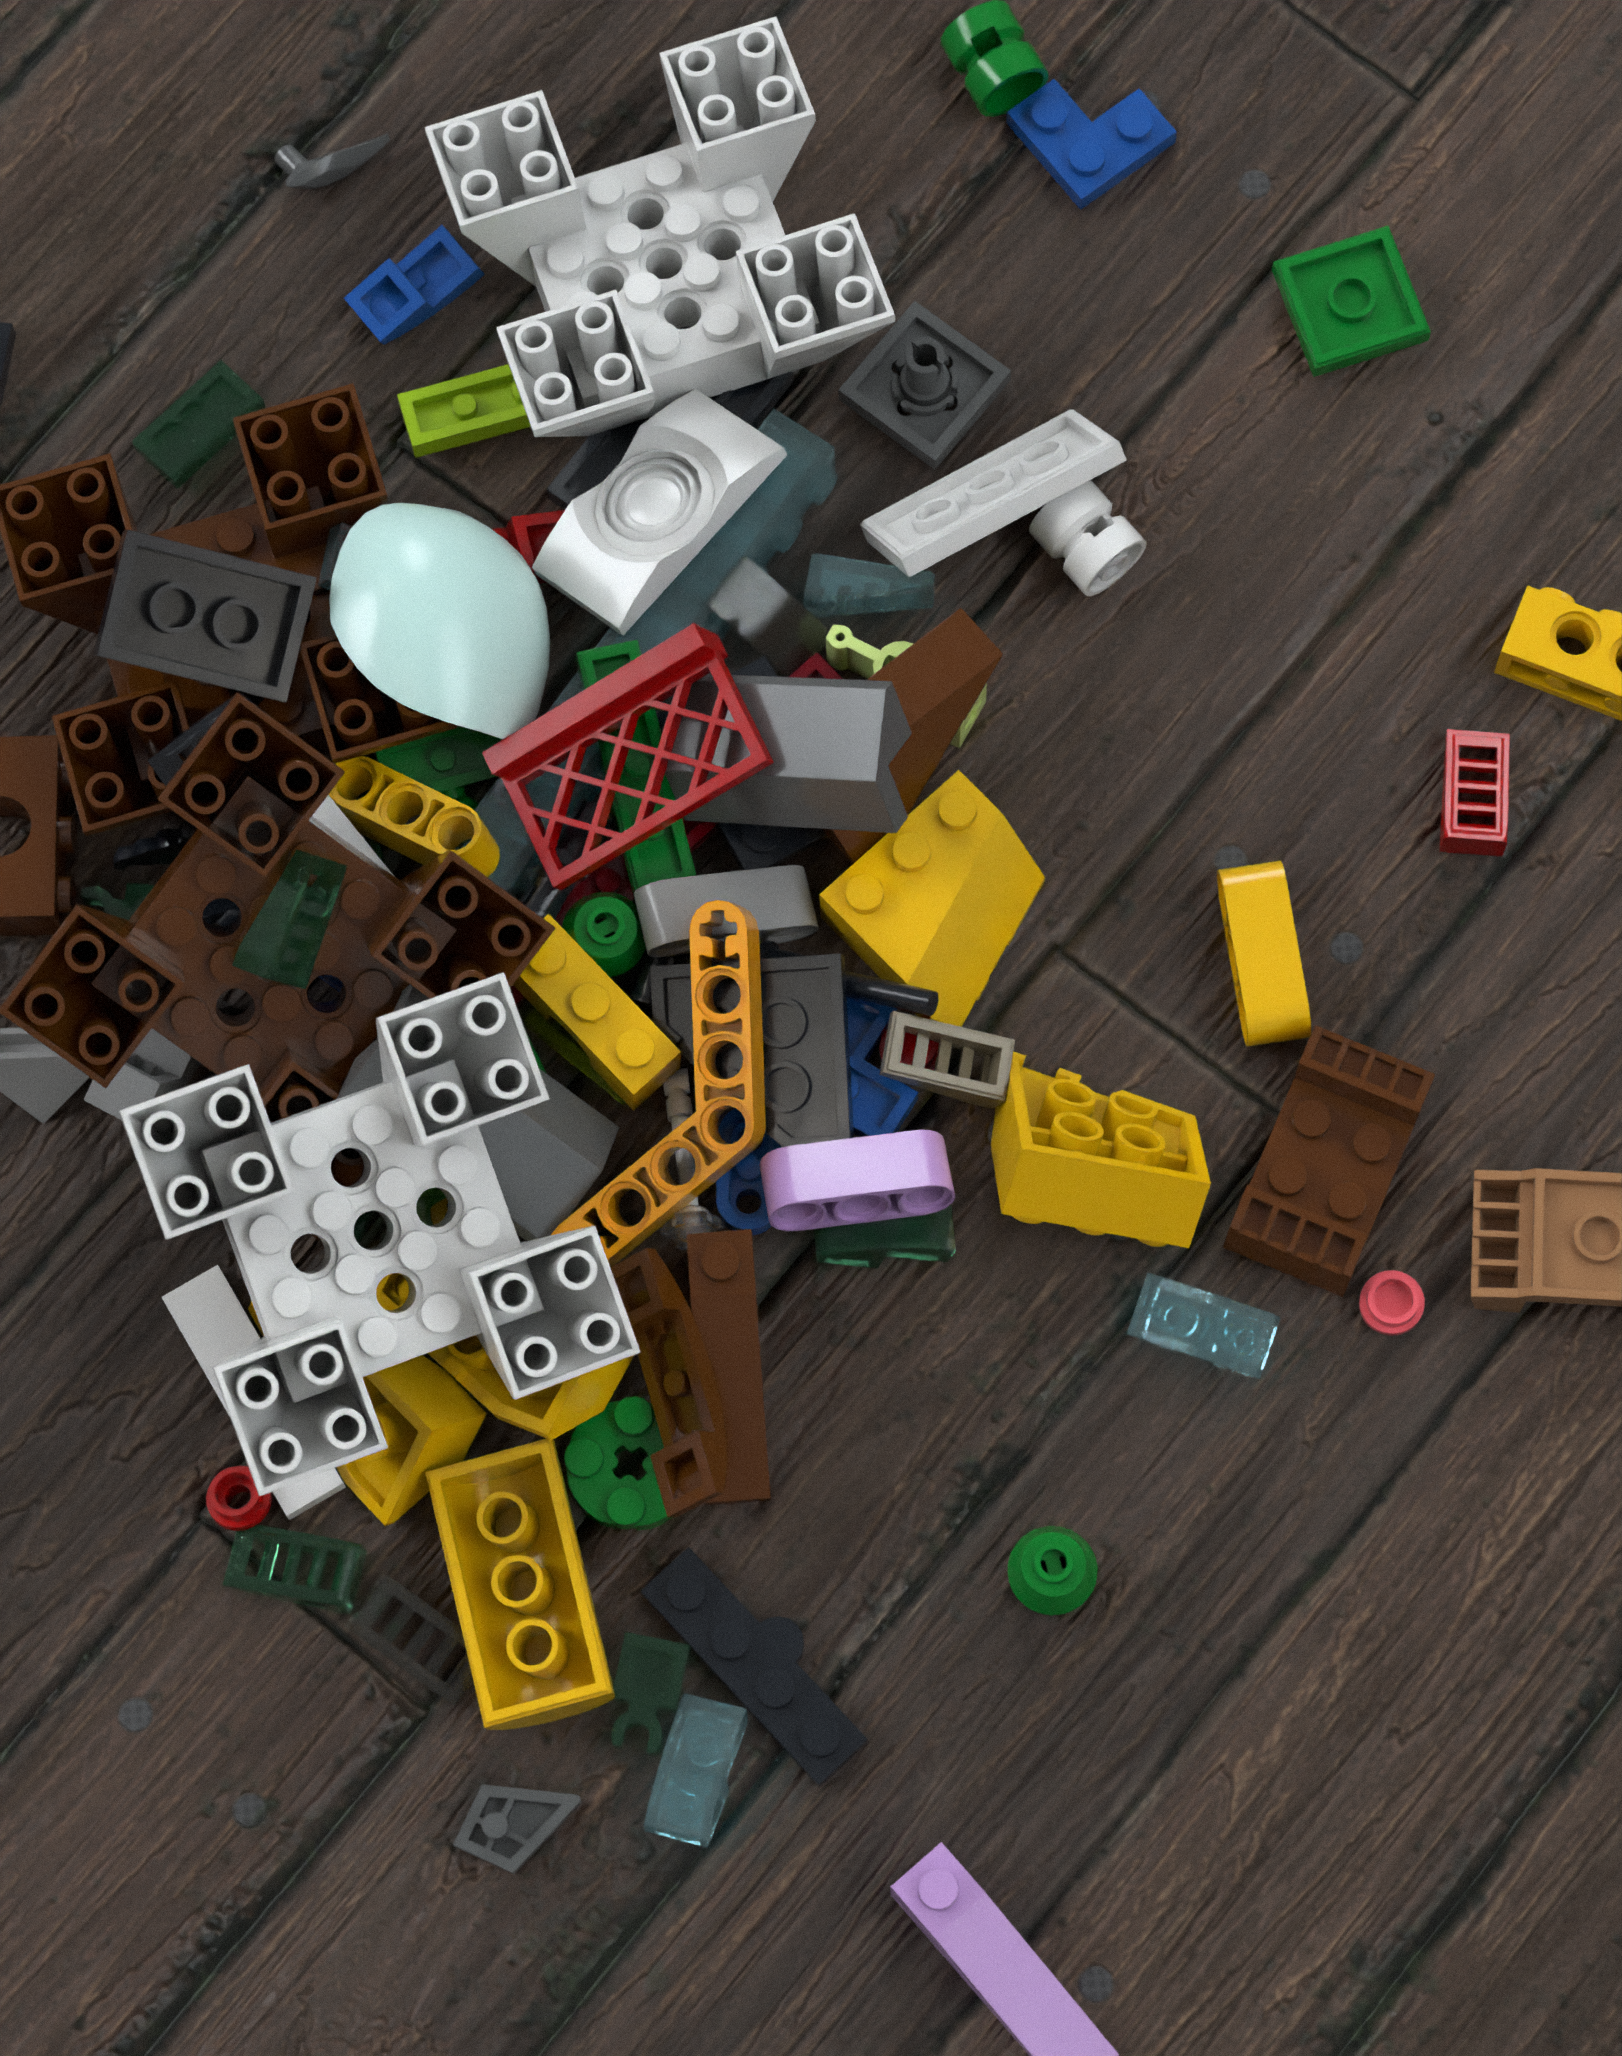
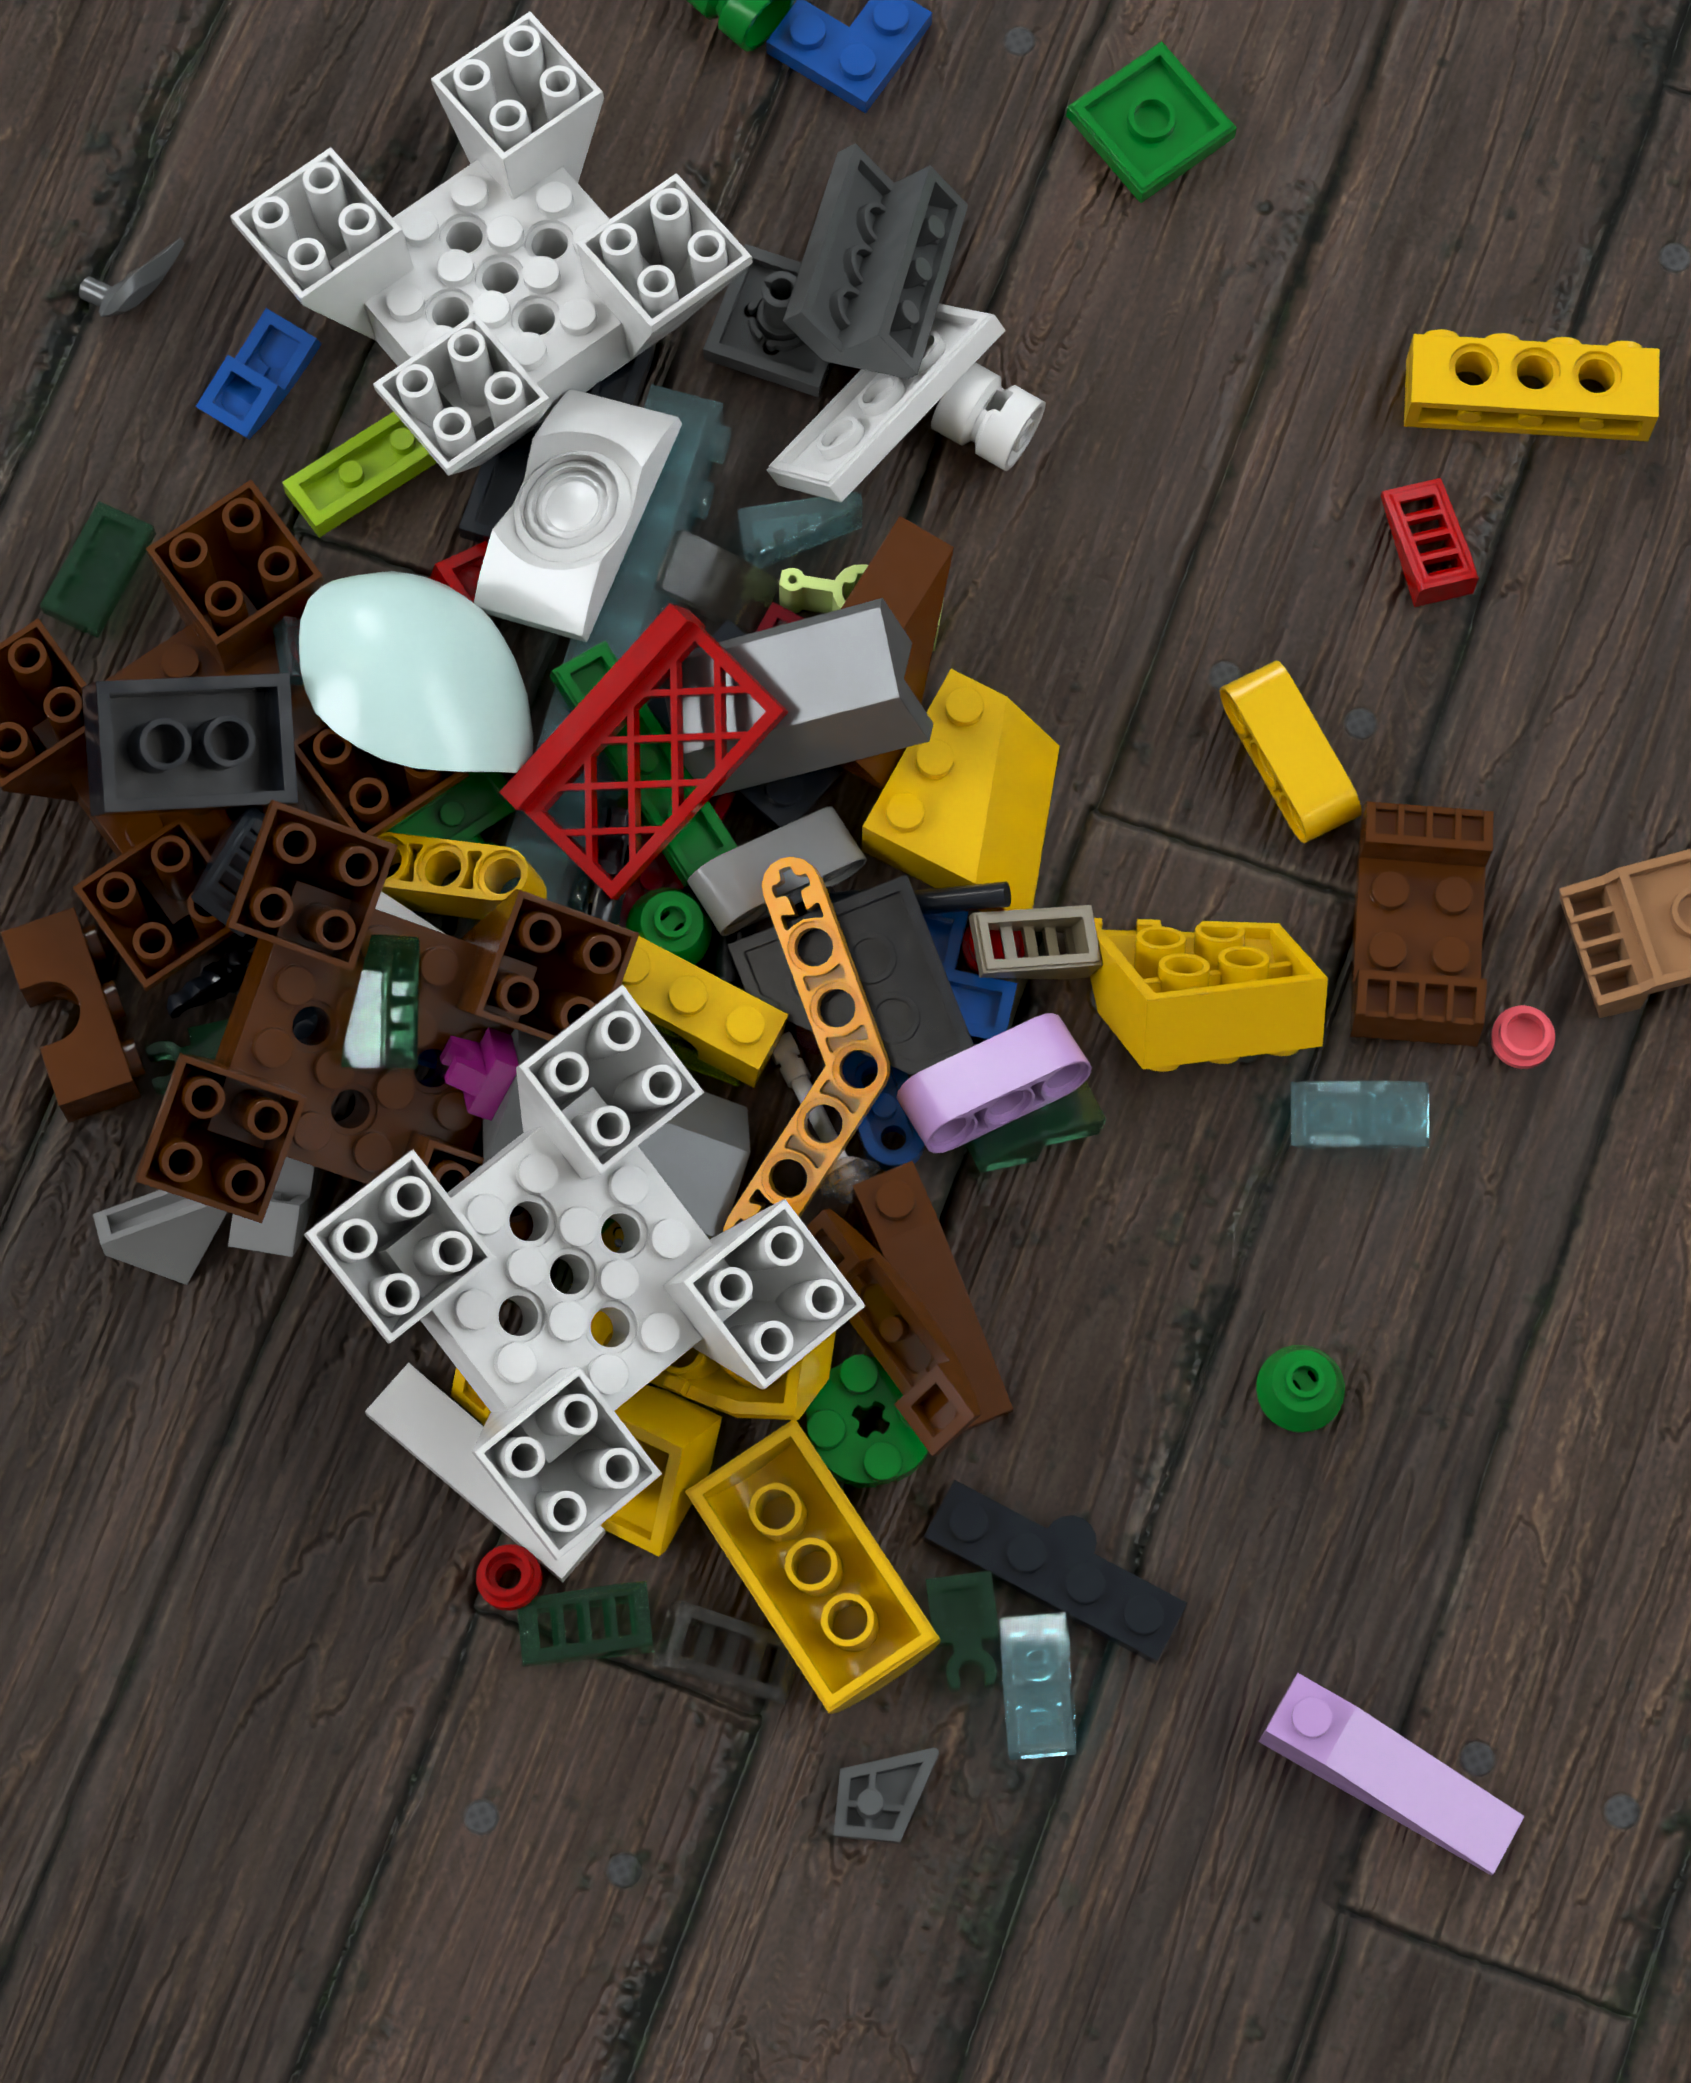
camera: 25 degrees left, 0 degrees up
none -> magenta tile [440,1027,519,1121]
none -> dark grey slope [783,143,968,379]

